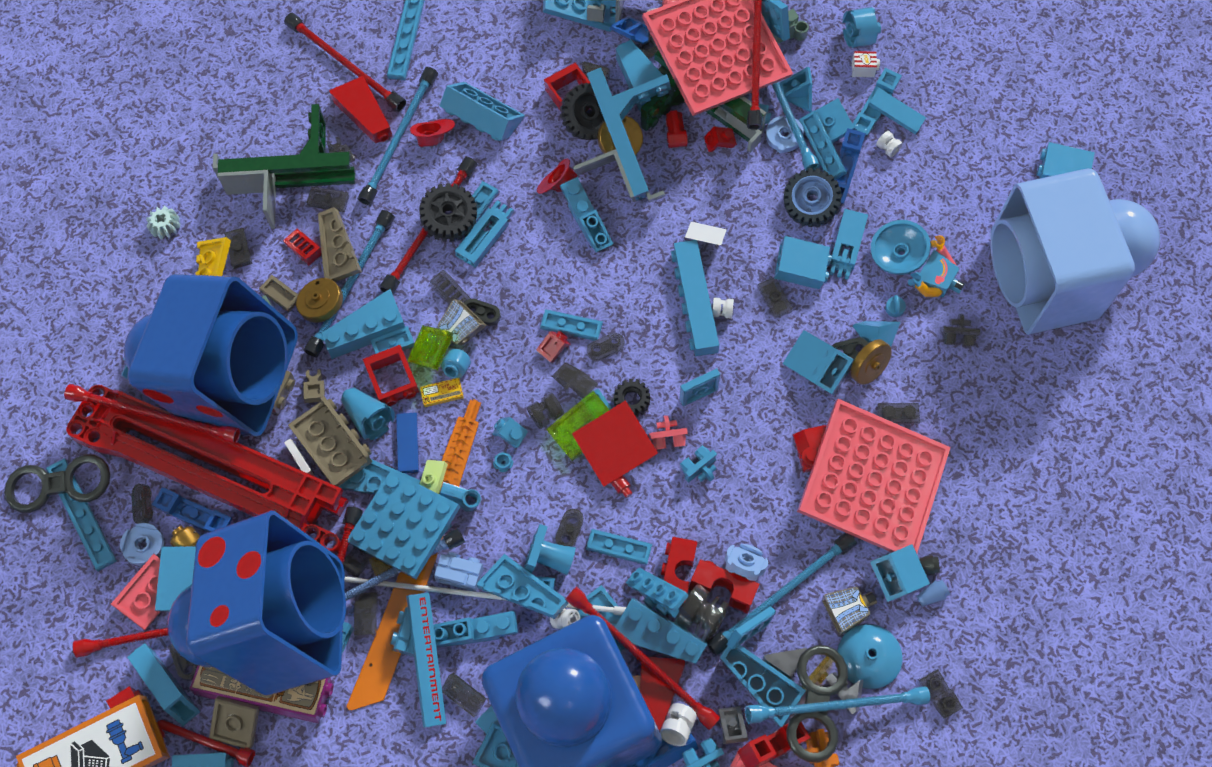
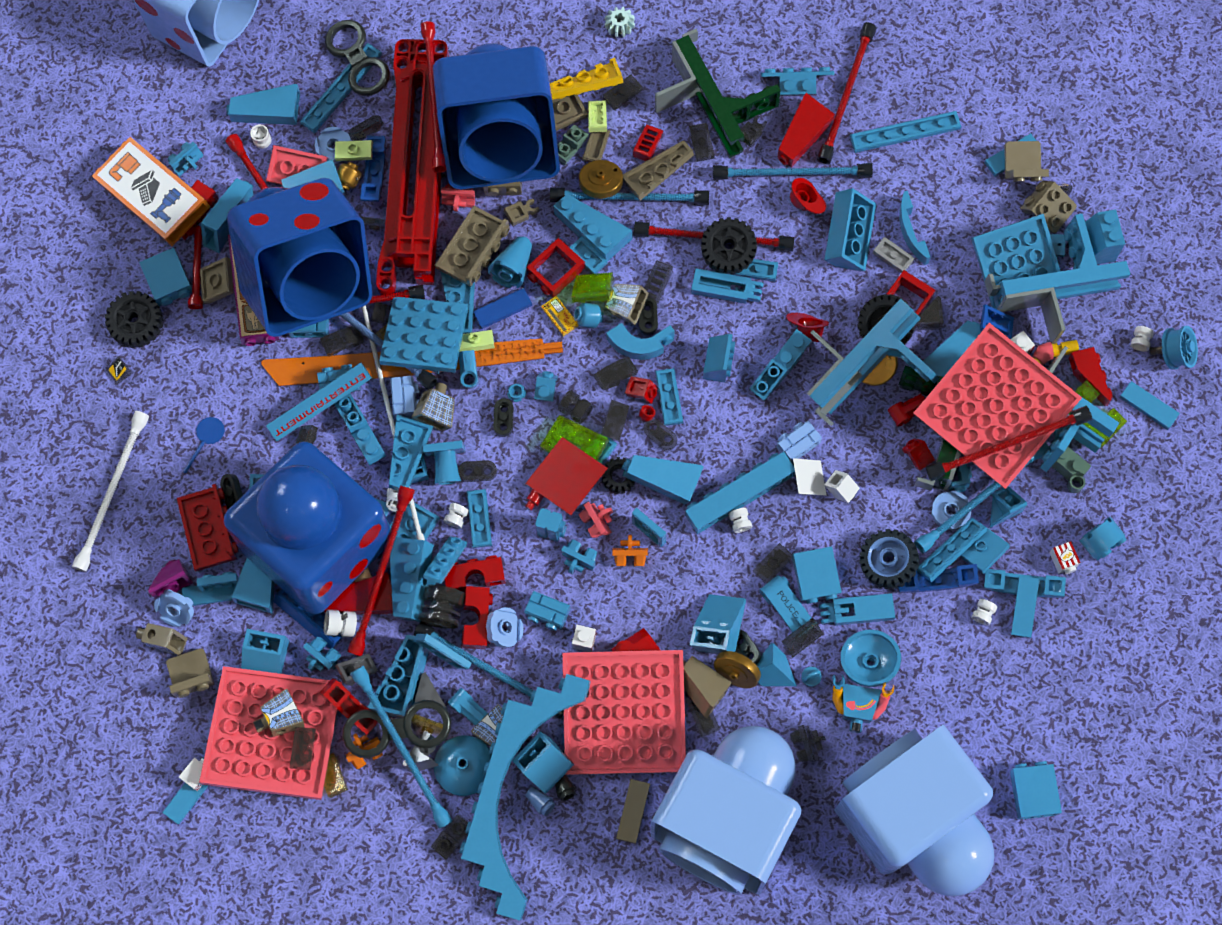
camera: 70 degrees right, 5 degrees up
white tile [284,439,314,476] -> none
none -> dark azure hips [167,142,204,177]
none -> dark azure slope [226,84,300,125]
none -> white wheel [250,124,272,149]
none -> yellowish green plate [335,140,373,161]
none -> dark tan torso [411,383,455,432]
none -> coral hips [441,183,475,212]
none -> white wheel [443,503,469,529]
none -> dark azure piece [447,688,488,726]
none -> dark azure arch [459,674,591,921]
none -> pearl dark grey plate [493,398,514,437]
none -> dark azure brick [524,591,571,631]
none -> dark azure brick [535,508,567,542]
none -> white brick [572,625,597,652]
none -> yellowish green plate [588,100,607,132]
none -> clear smoke slope [593,357,638,391]
none -> dark azure arch [606,323,675,360]
none -> orange hips [612,535,648,566]
none -> dark tan tile [616,779,650,844]
none -> dark azure slope [622,455,704,504]
none -> red hinge [639,405,656,422]
none -> light blue piece [651,726,801,895]
none -> dark tan slope [683,656,732,718]
none -> dark azure slope [703,334,735,382]
none -> dark azure door [759,575,815,637]
none -> dark azure bracket [760,67,834,95]
none -> light blue brick [776,421,822,463]
none -> clear smoke plate [781,618,823,658]
none -> white brick [824,470,860,503]
none -> light grey plate [873,237,915,273]
none -> dark azure slope [899,191,930,265]

